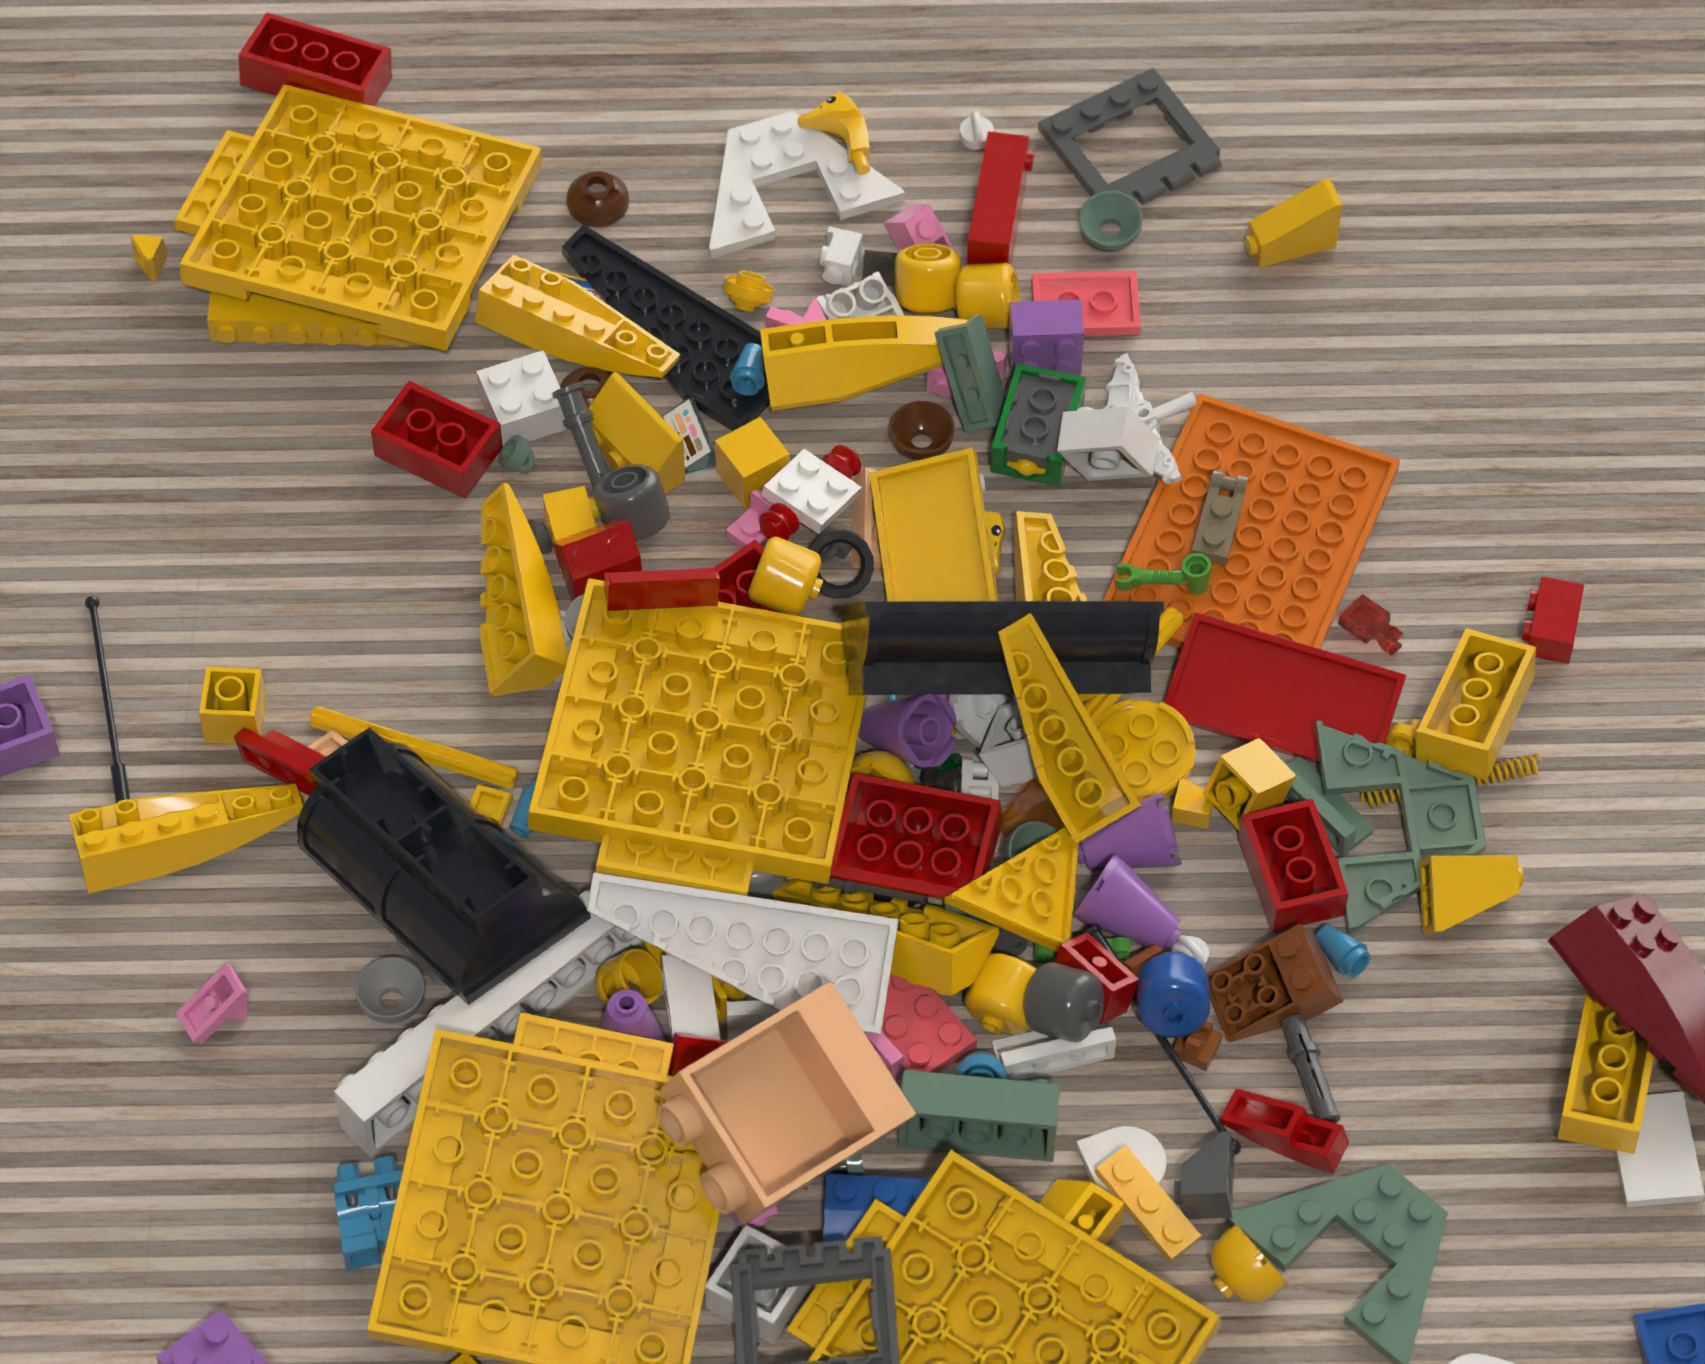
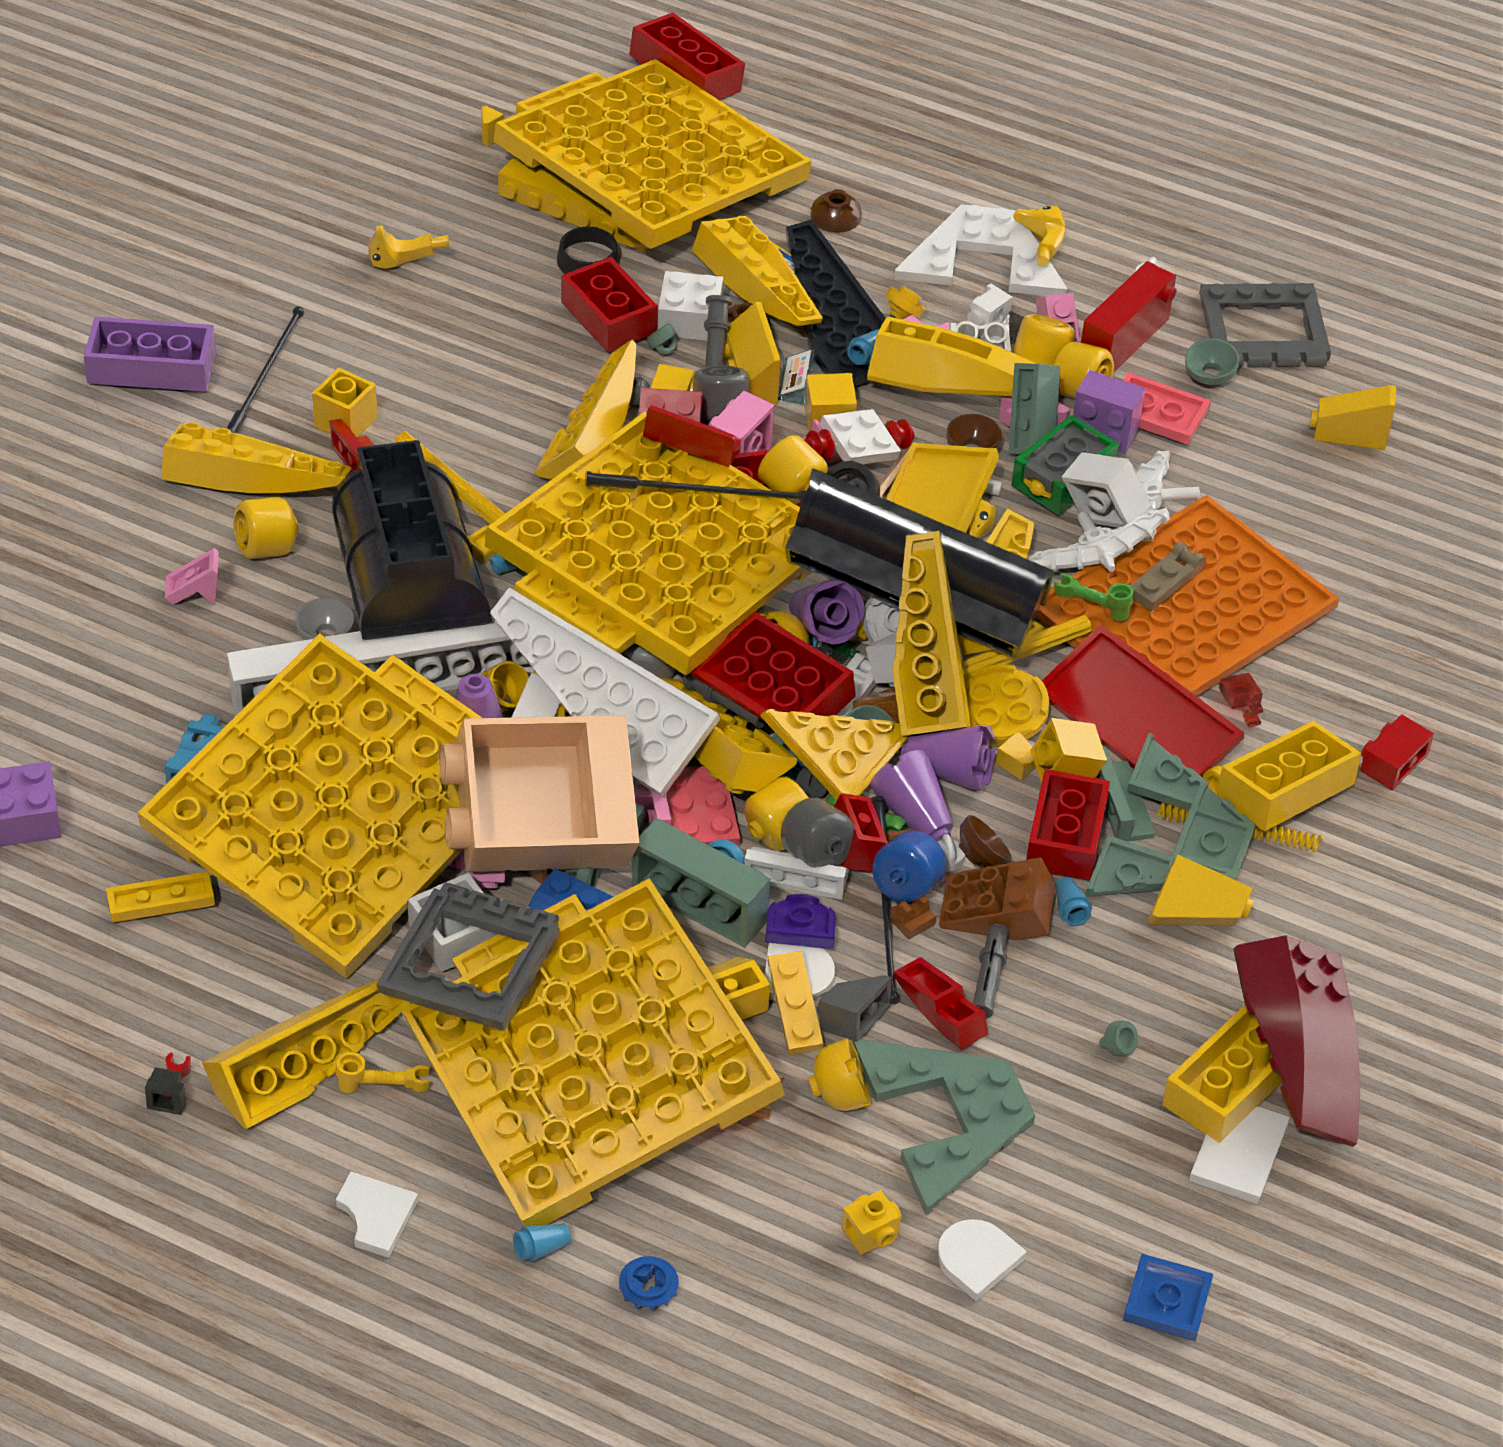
camera: 25 degrees right, 10 degrees down
none -> yellow head [233,497,298,559]
none -> yellow animal [368,225,450,269]
none -> black tyre [557,226,620,274]
none -> black piece [585,471,806,502]
none -> bright pink brick [709,391,774,454]
none -> dark purple tile [765,894,836,949]
none -> reddish brown piece [959,815,1011,868]
none -> white bar [1027,508,1170,572]
none -> sand green tile [1099,1021,1138,1056]

